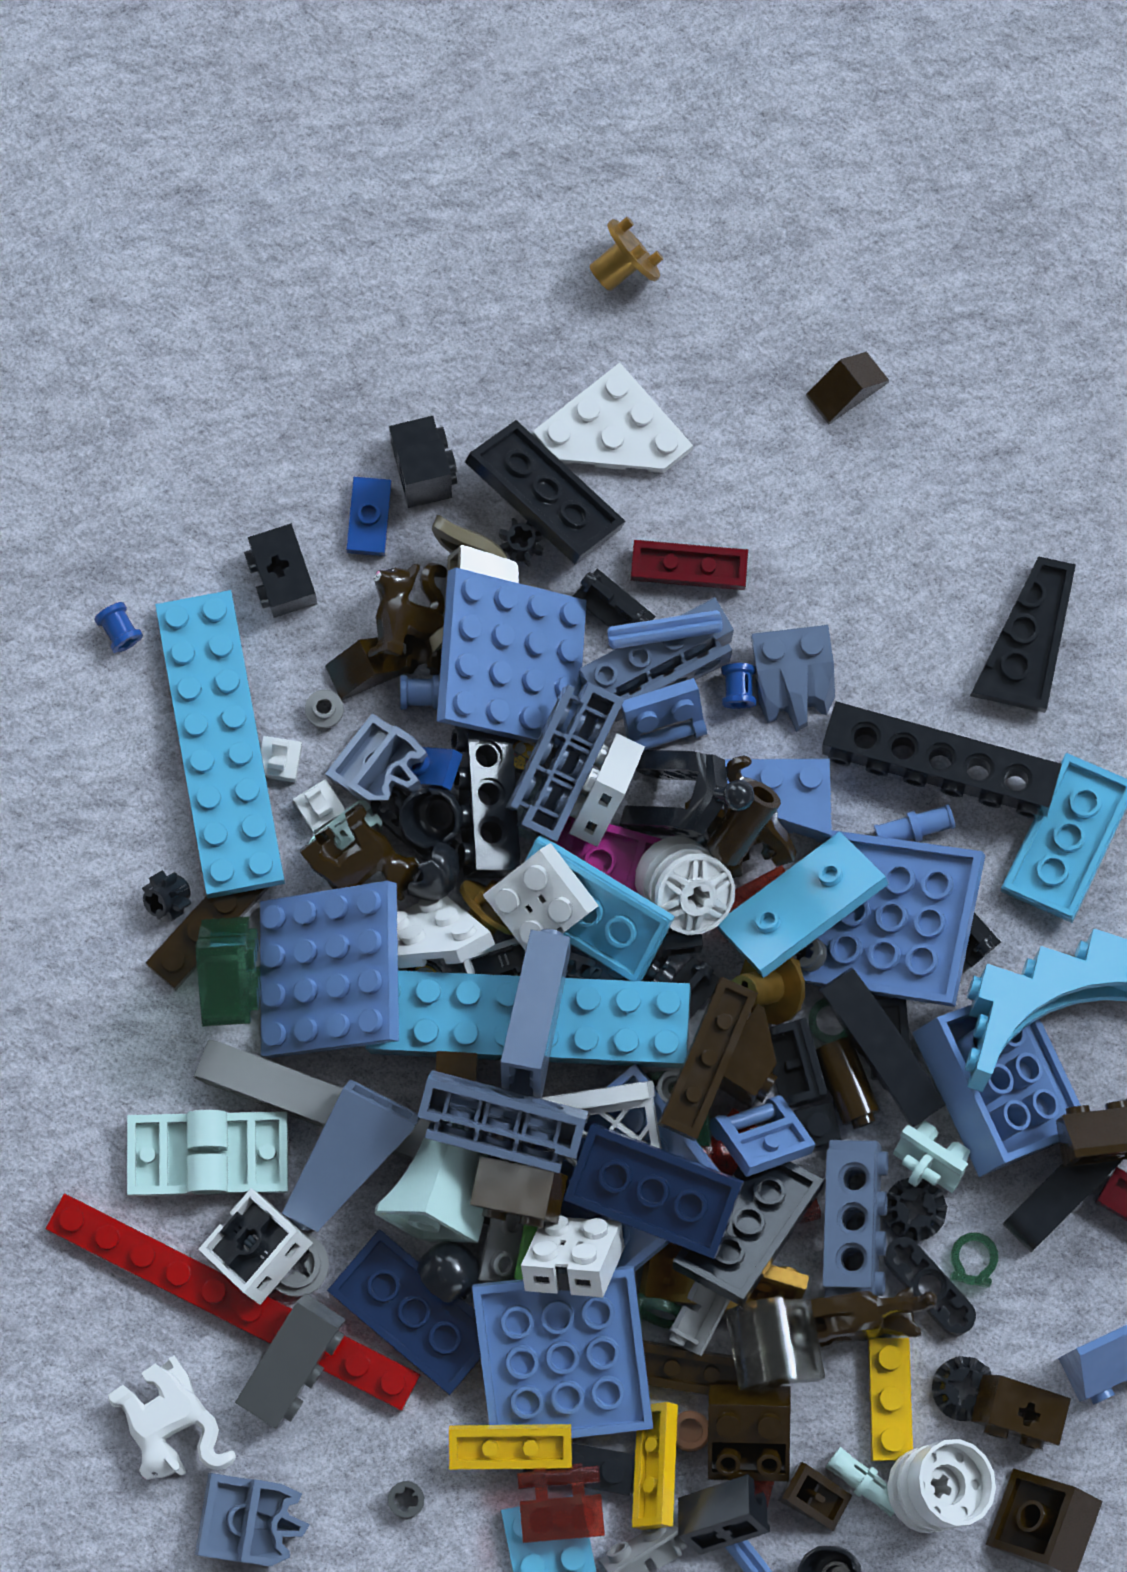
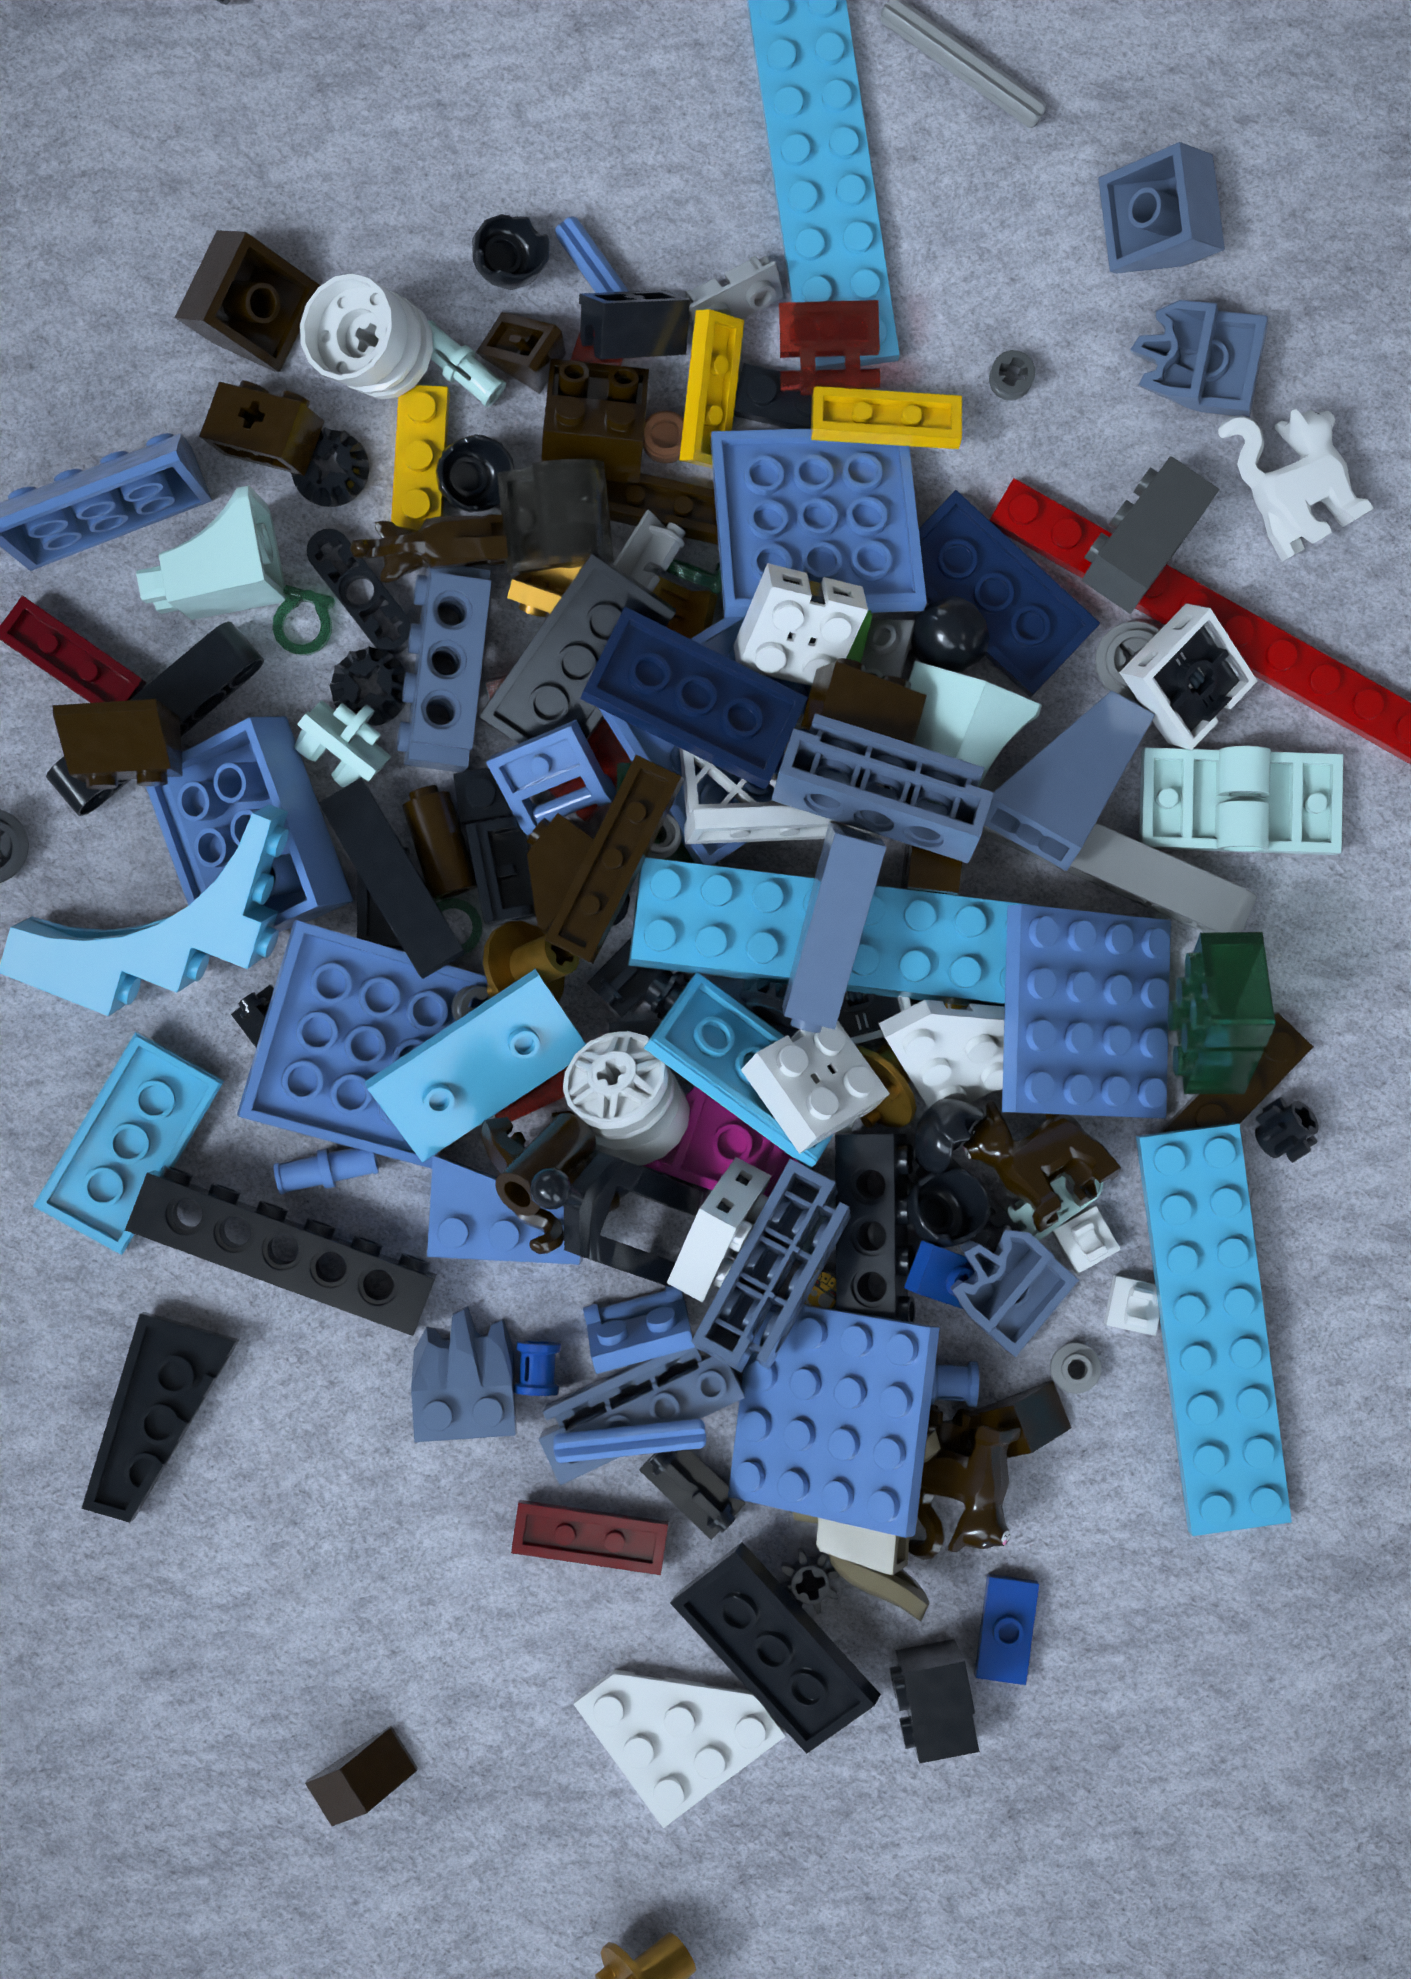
camera: 170 degrees left, 10 degrees up
blue bush [94,602,143,653] -> none
black brick [244,523,317,618] -> none
none -> light aqua hips [136,485,288,620]
none -> black hair [435,434,516,513]

